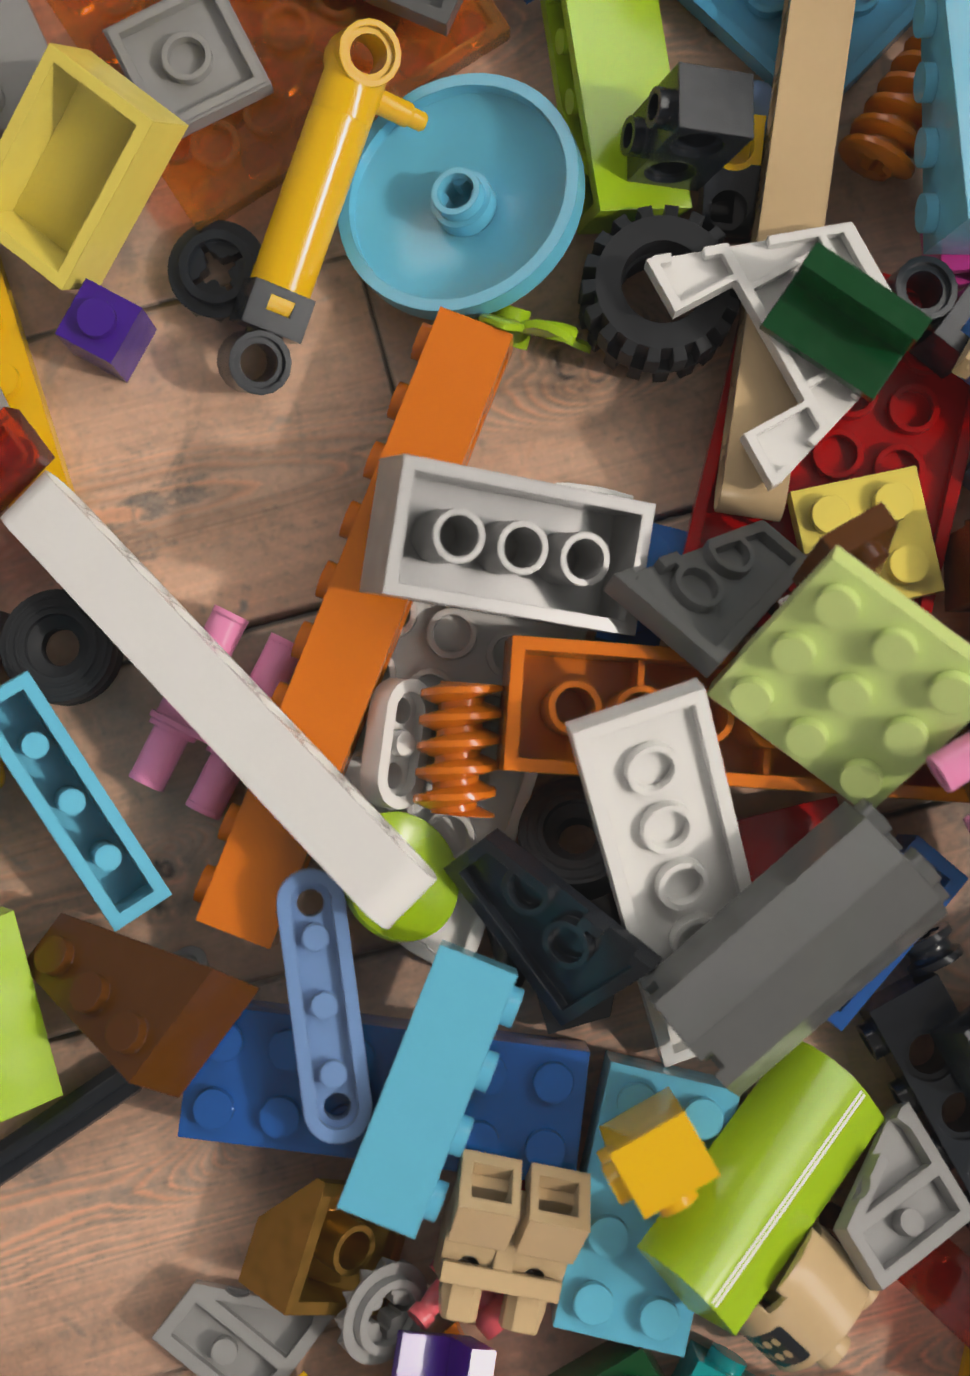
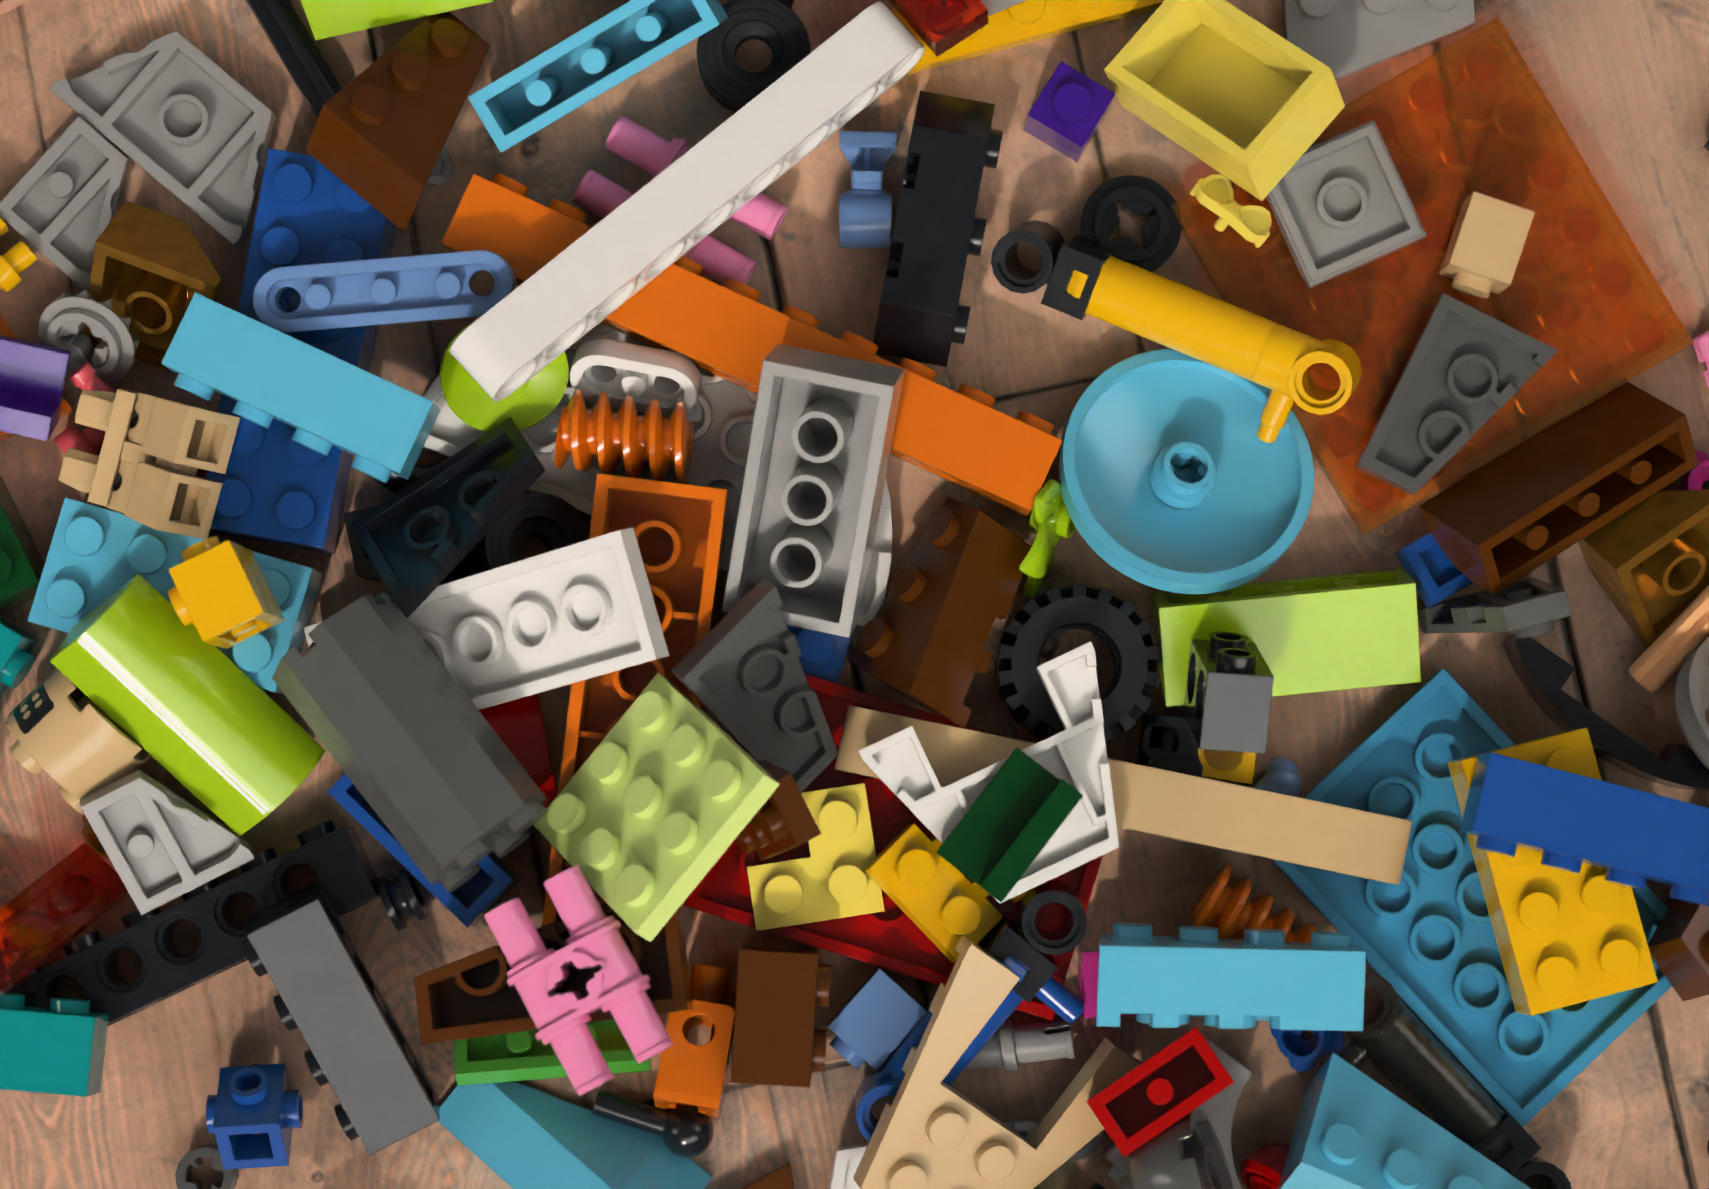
camera: 90 degrees right, 0 degrees up
none -> light grey wing [49,31,276,249]
none -> medium blue leg [839,131,897,249]
none -> reddish brown wedge [848,497,1032,728]
none -> yellow plate [864,823,1029,963]
none -> black brick [873,90,1003,367]
none -> light yellow piece [1190,174,1272,248]

